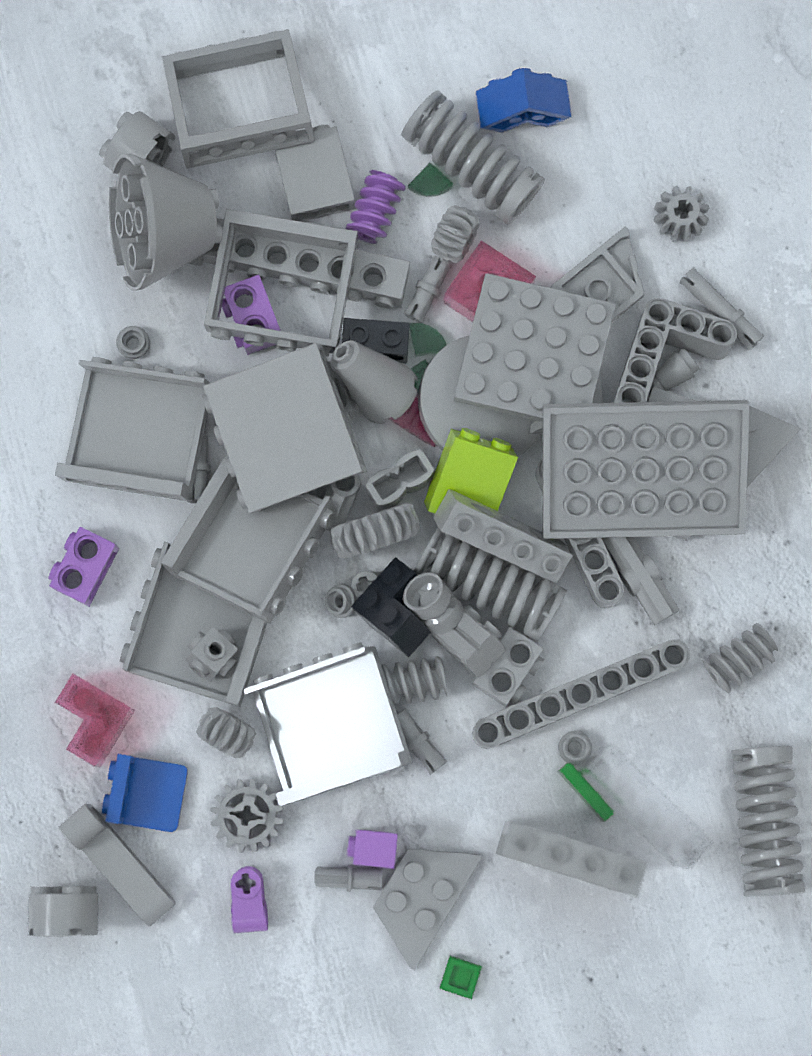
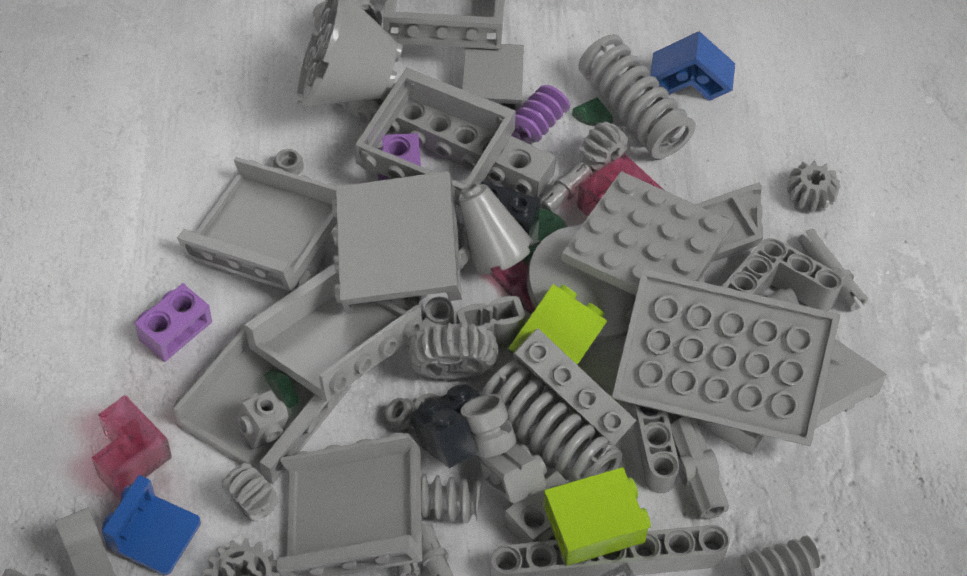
camera: 15 degrees right, 25 degrees down
none -> clear green tile [264,369,299,409]
none -> lime brick [543,467,651,566]

